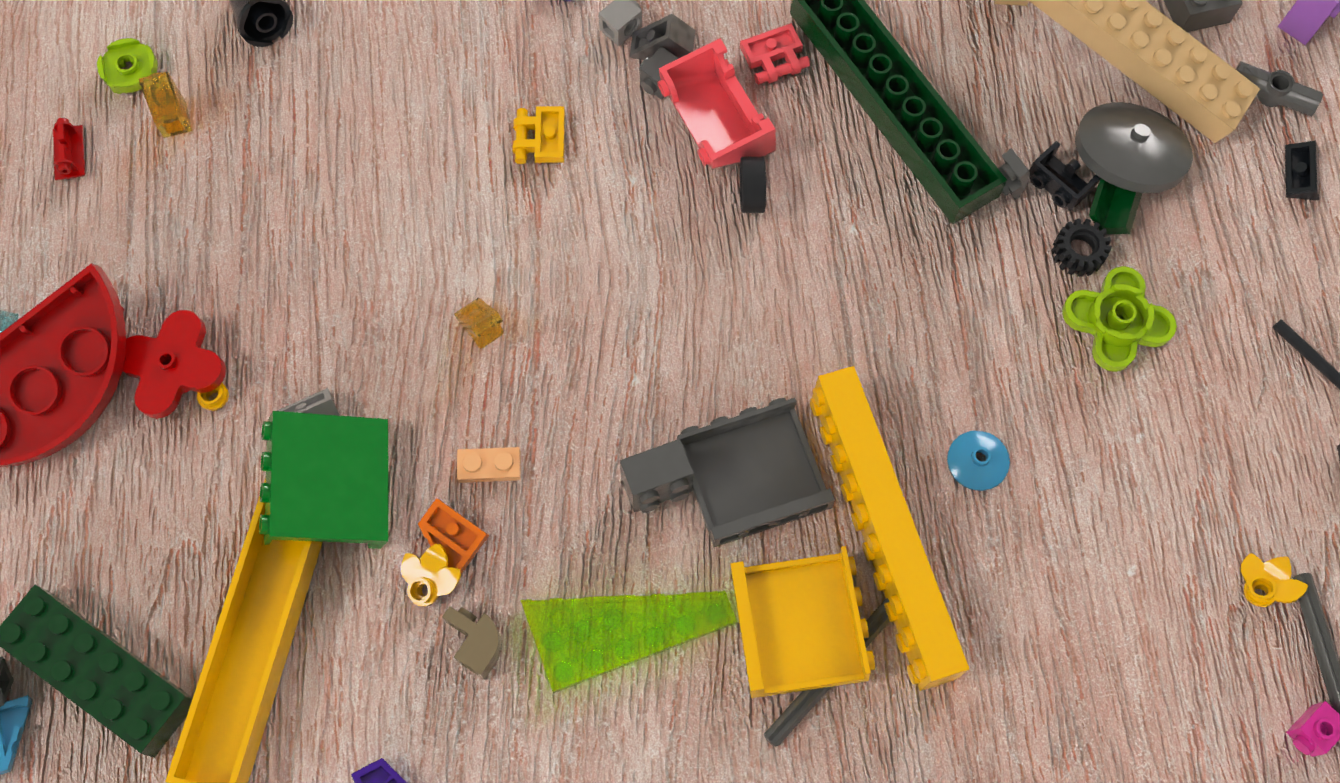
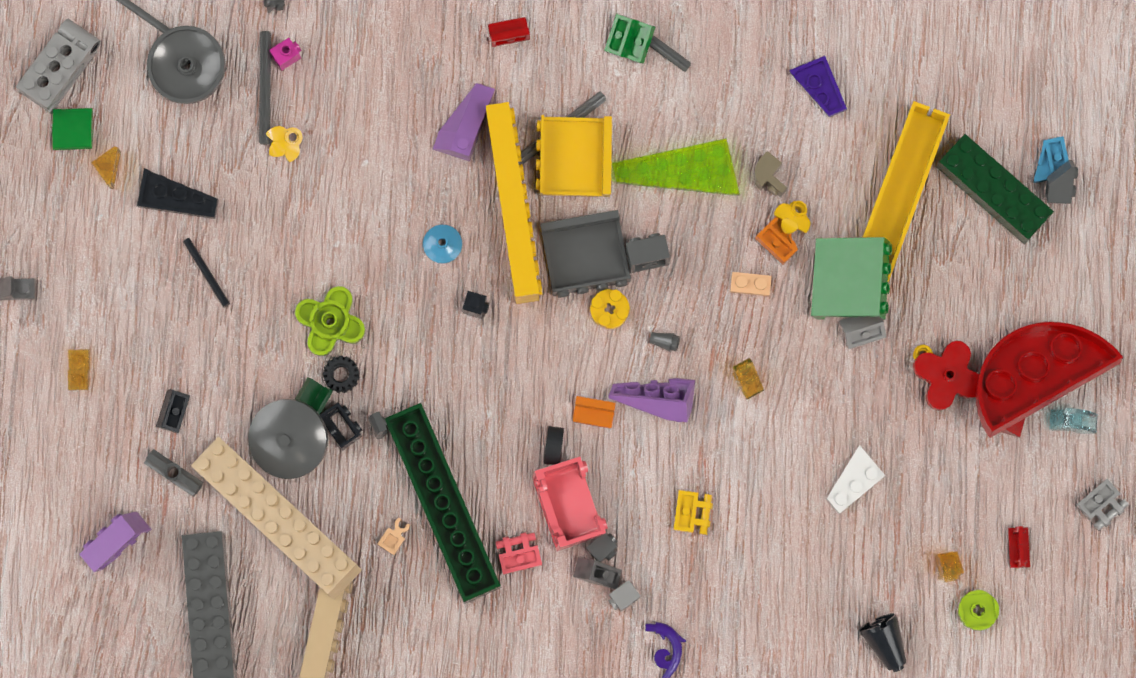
camera: 170 degrees left, 10 degrees up
none -> light nougat plate [377,518,410,556]
none -> medium lavender wedge [433,83,495,162]
none -> black brick [462,291,490,319]
none -> orange panel [573,396,616,429]
none -> yellow plate [590,289,630,329]
none -> medium lavender wedge [609,378,695,422]
none -> dark grey cone [649,332,680,352]
none -> white wing [826,445,885,514]

